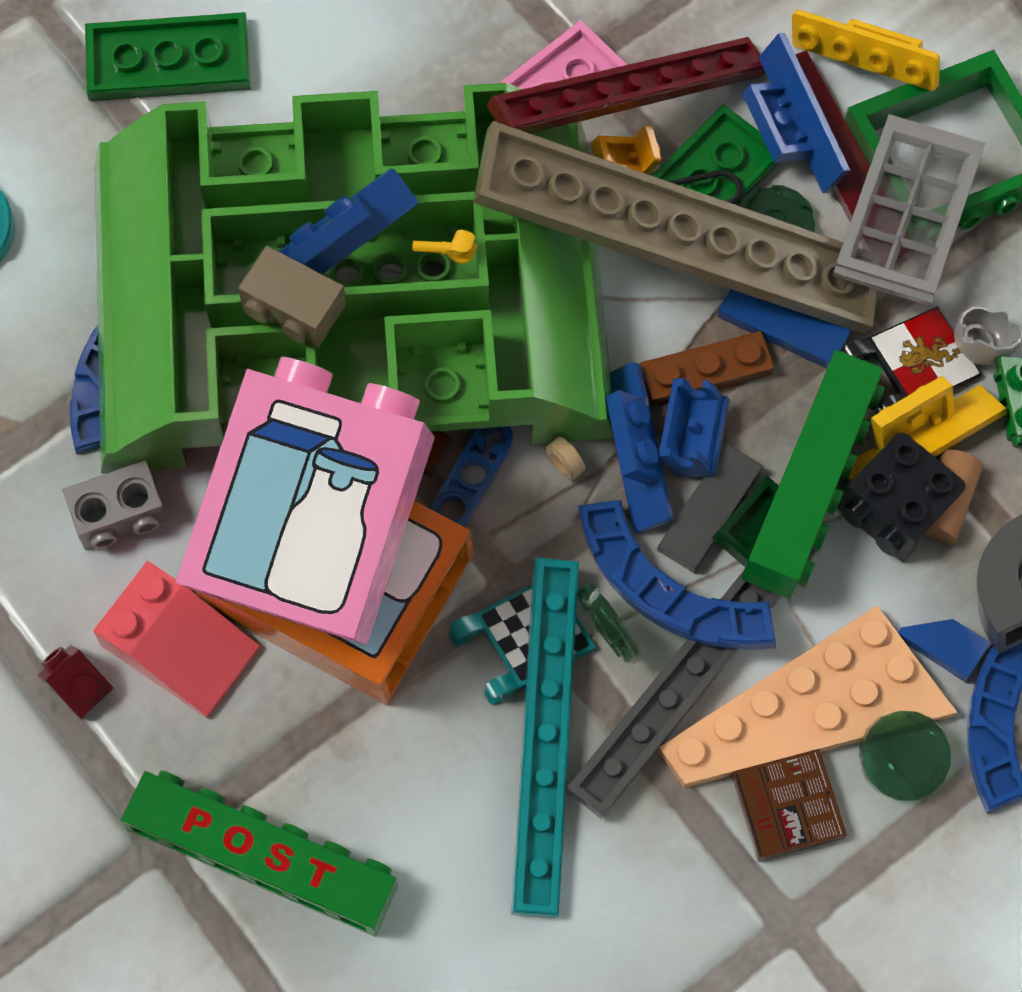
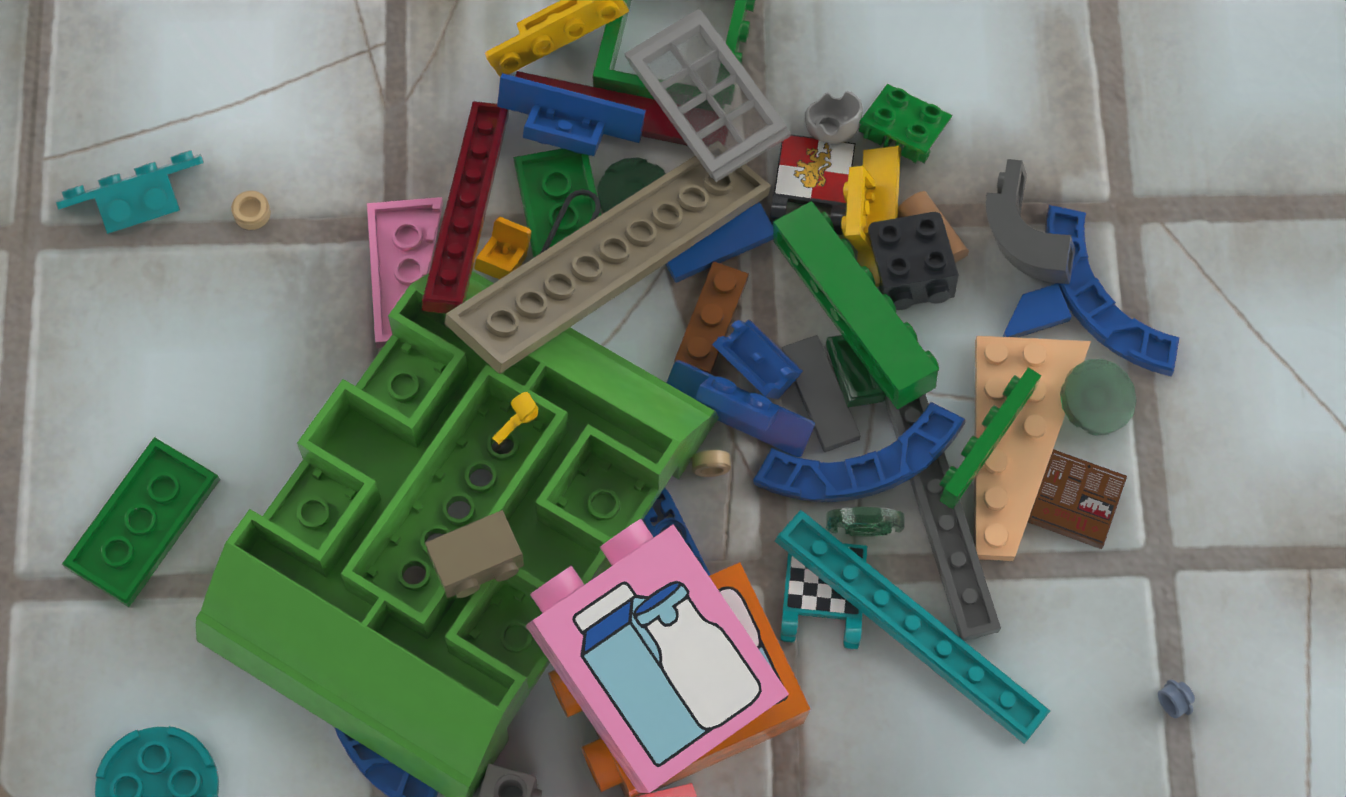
camera: 55 degrees left, 0 degrees up
blue bracket [278,168,418,275] -> none
none -> green plate [939,367,1042,509]

